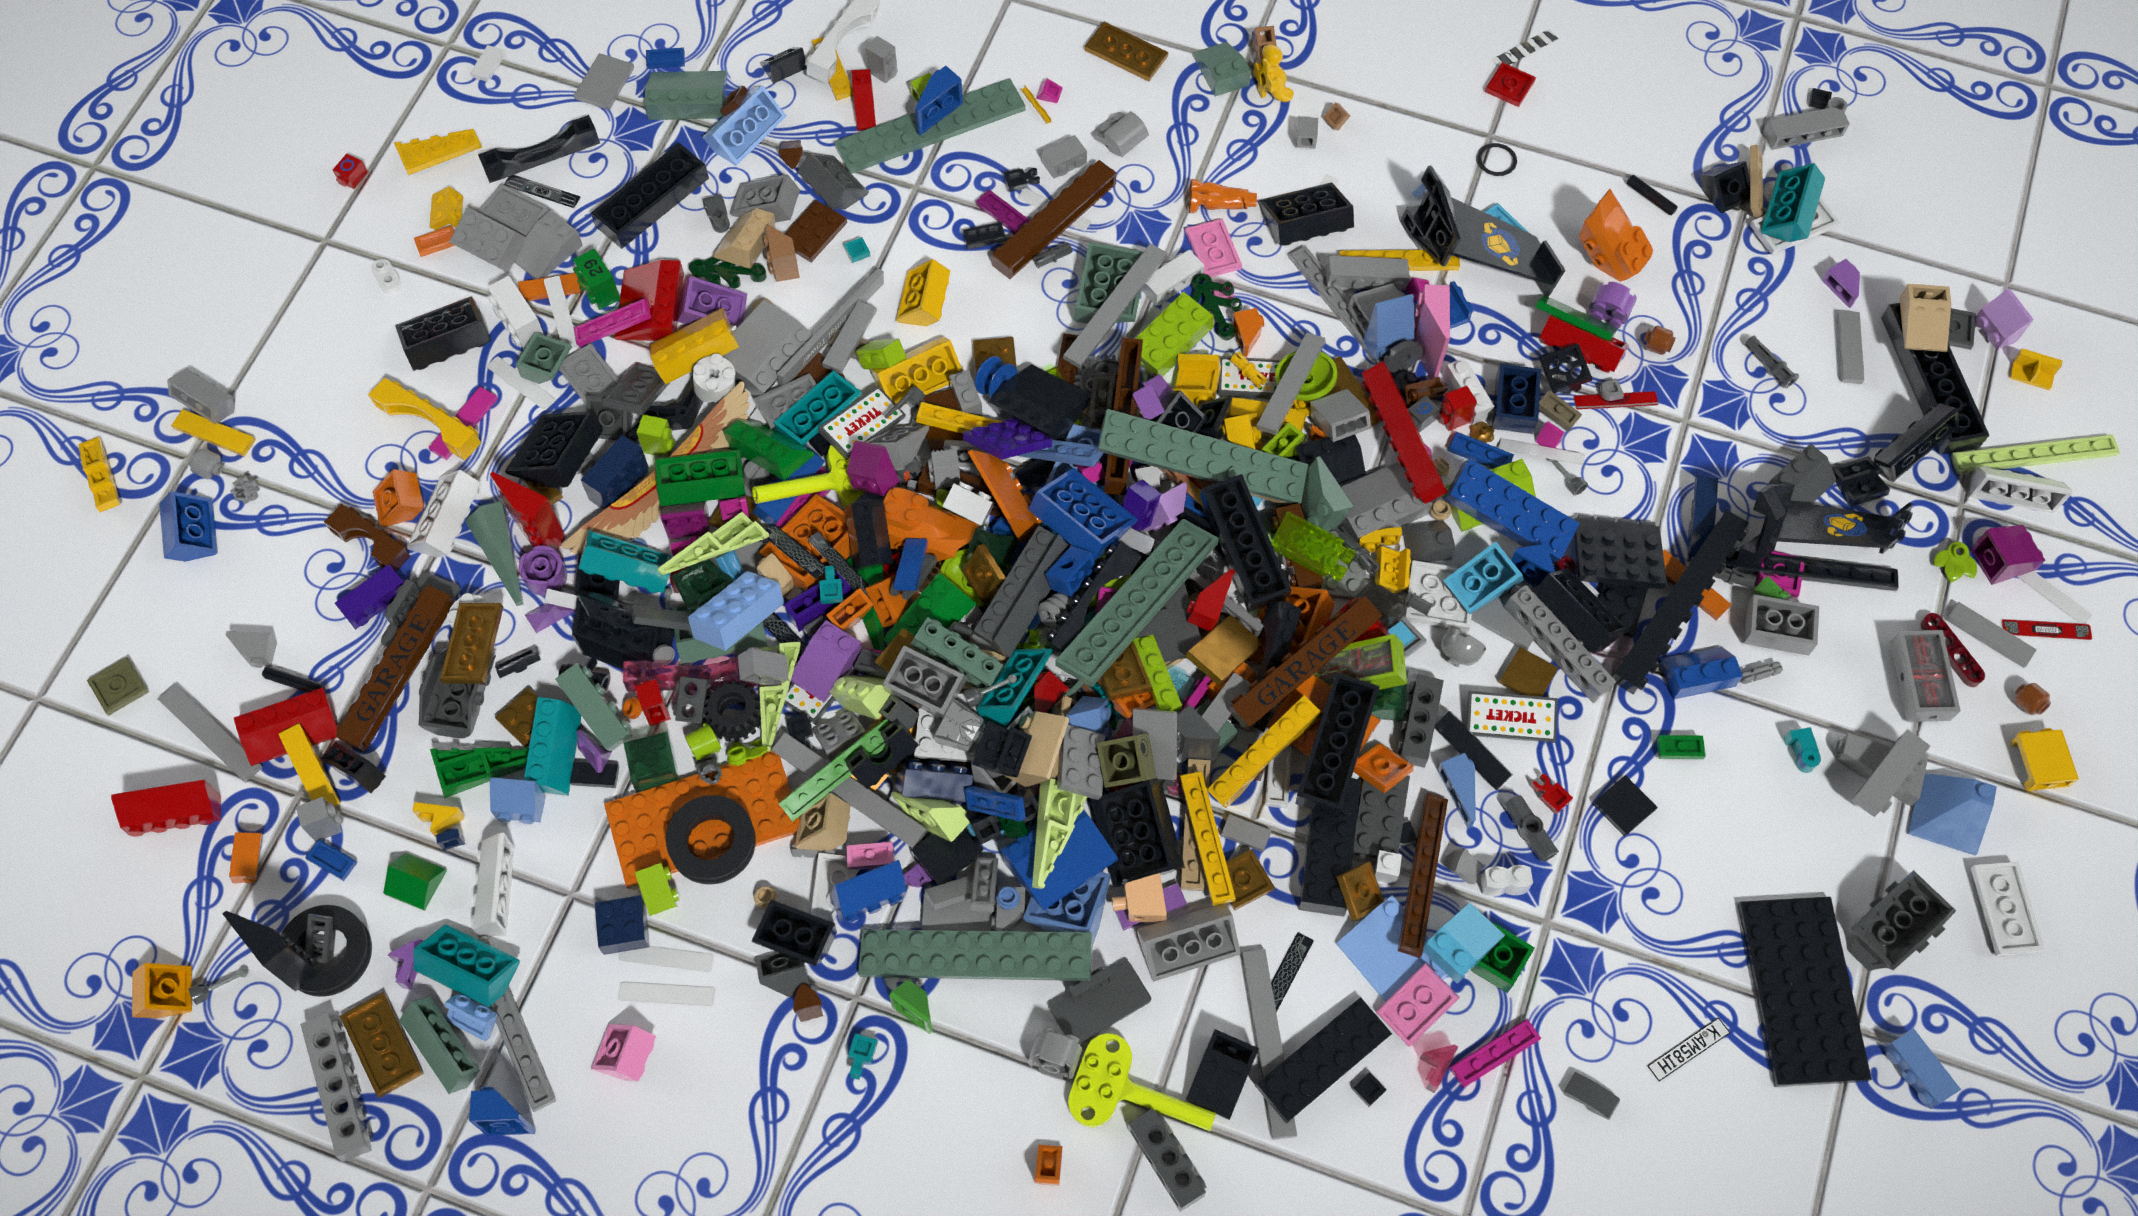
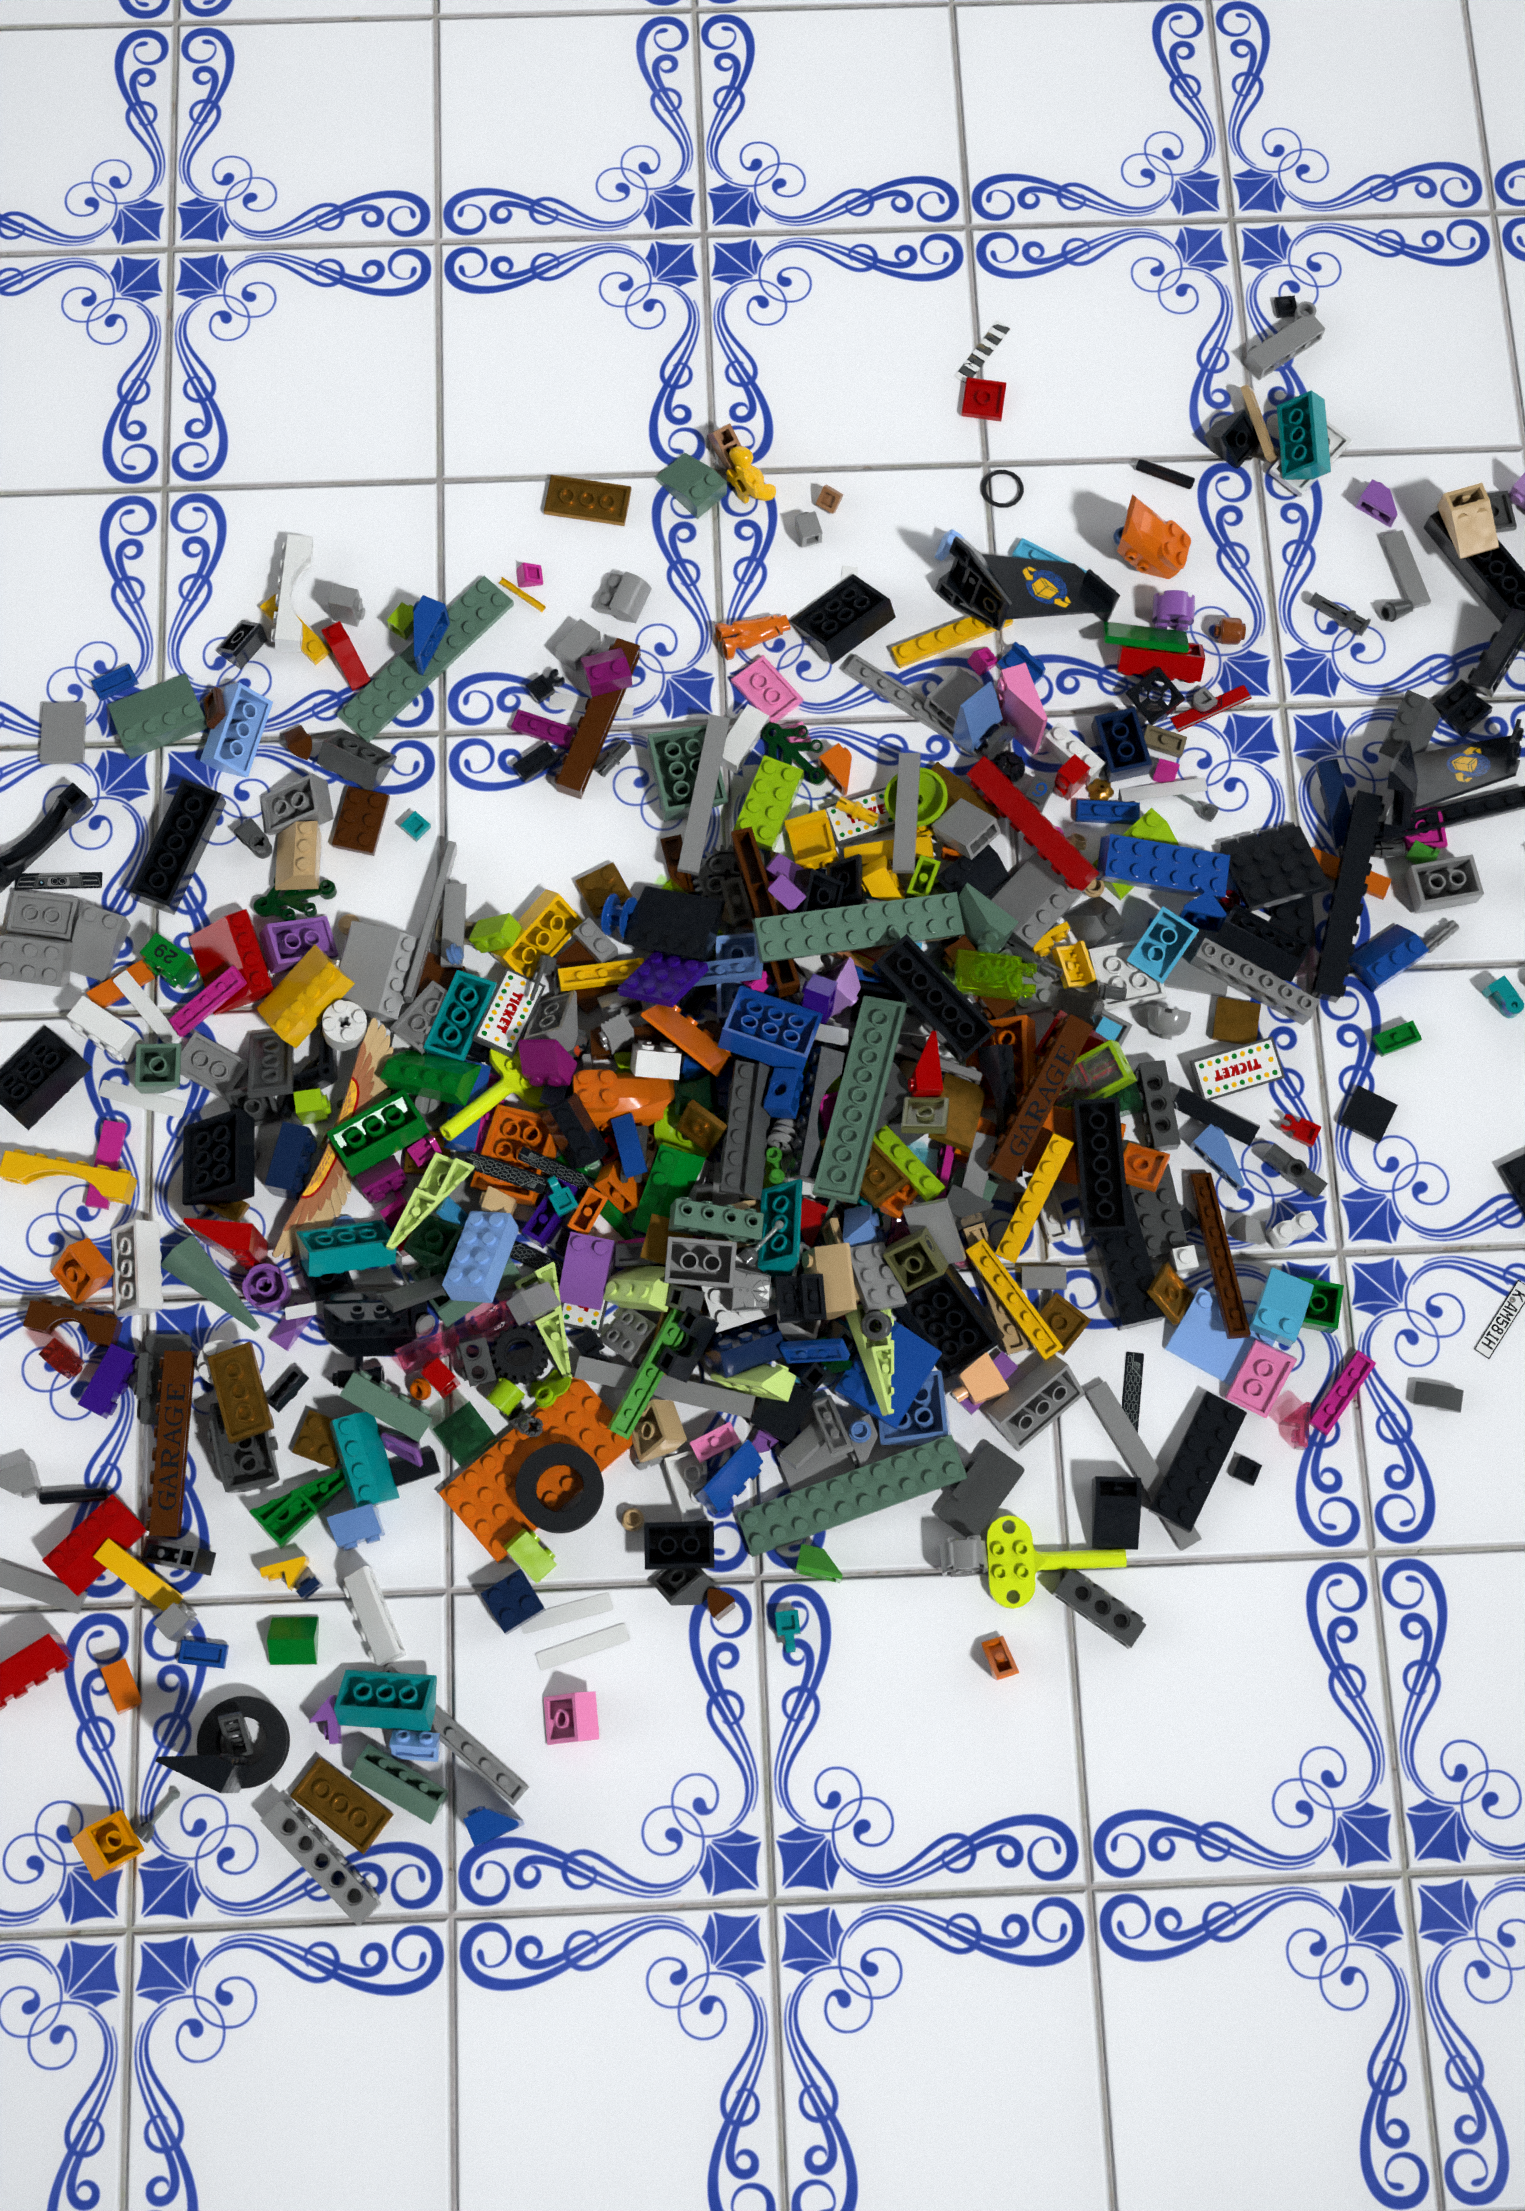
camera: 25 degrees left, 10 degrees up
medium nougat slope [763,225,800,282] -> none
yellow slope [895,259,951,326] -> none
light grey brick [1325,256,1410,291] -> none
reddish brown hinge [1404,377,1448,406] -> none
none -> clear red brick [38,1337,85,1379]
none -> medium blue plate [446,943,464,965]
none -> magenta slope [581,648,632,697]
none -> bright green plant [766,1147,789,1186]
none -> dark grey head [861,1311,892,1341]
none -> olive tile [901,1097,949,1134]
none -> dark grey cone [1381,600,1414,622]

